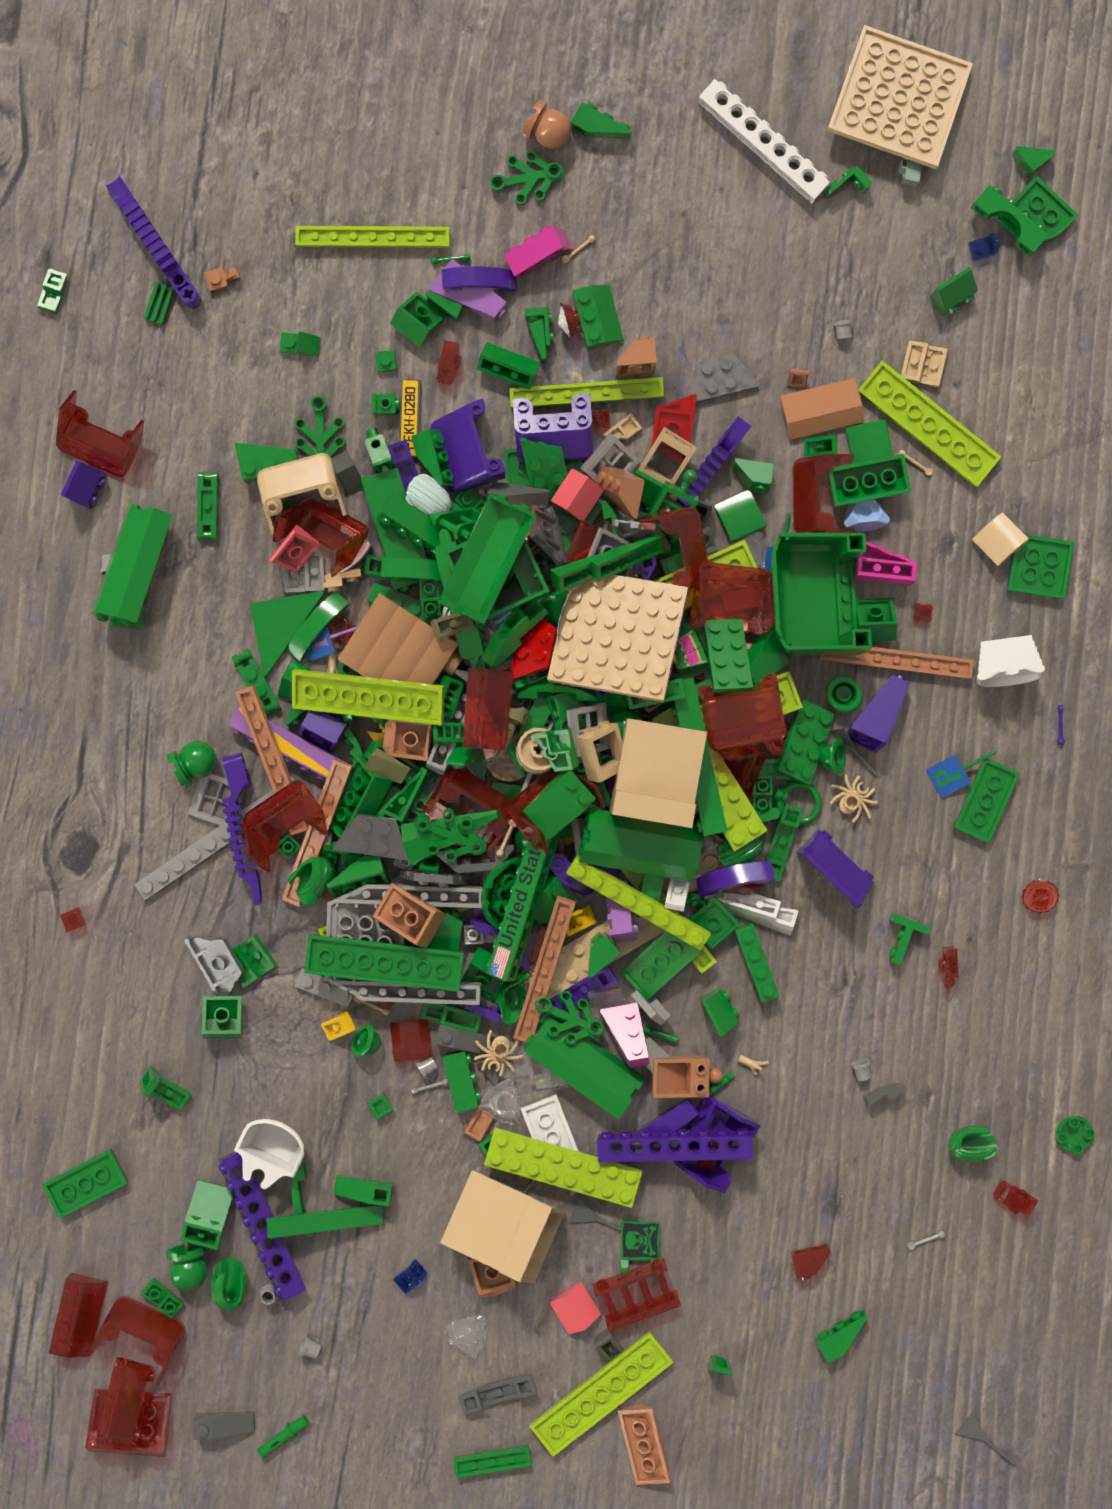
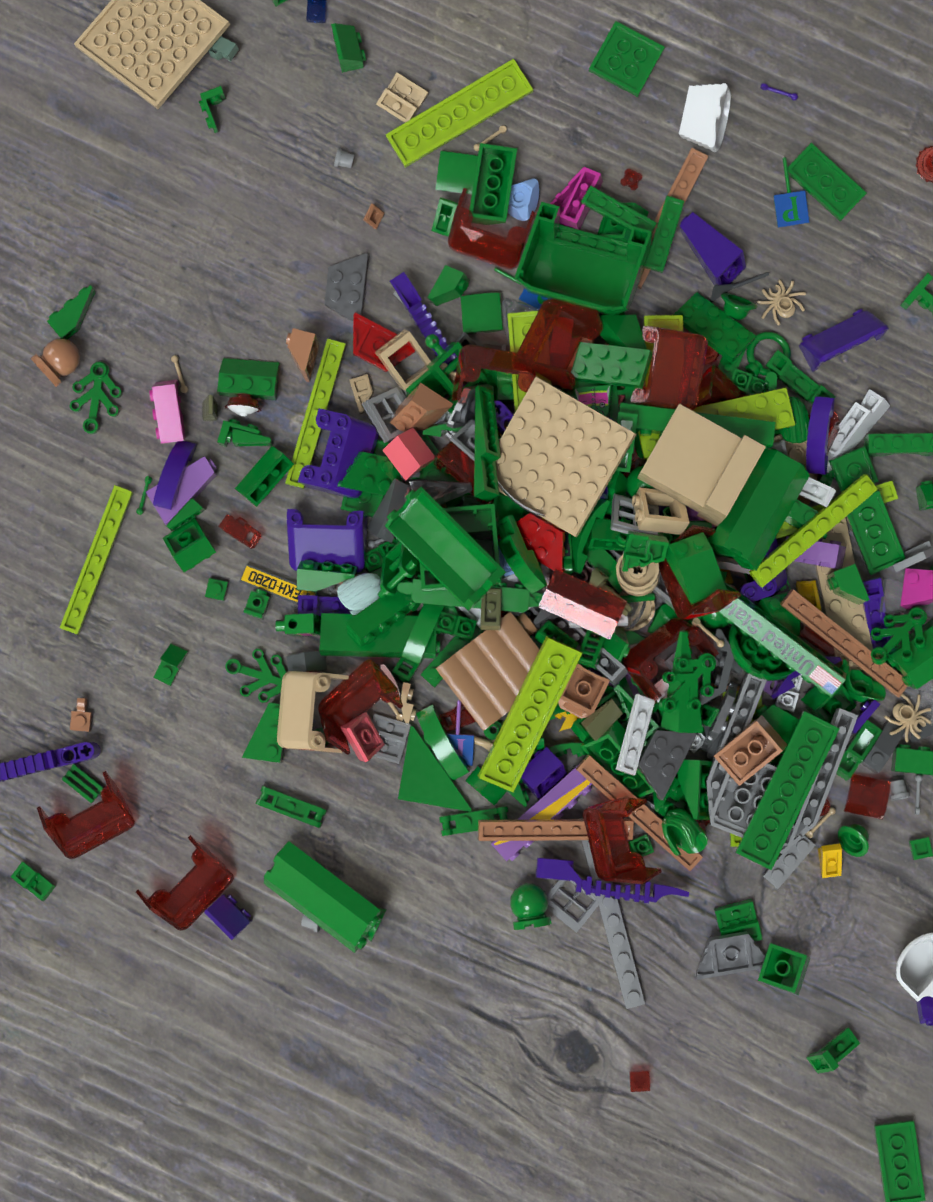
camera: 70 degrees left, 5 degrees down
clear red plate [591,409,610,428] -> none
white brick [698,79,830,204] -> none
nougat slope [780,378,864,440] -> none
green hat [826,676,863,713] -> none
tan slope [972,512,1029,566] -> none
none -> clear red windscreen [37,771,135,859]
none -> olive slope [202,395,217,421]
none -> green tile [581,186,657,231]
none -> white tile [616,694,655,775]
none -> green tile [644,196,684,273]

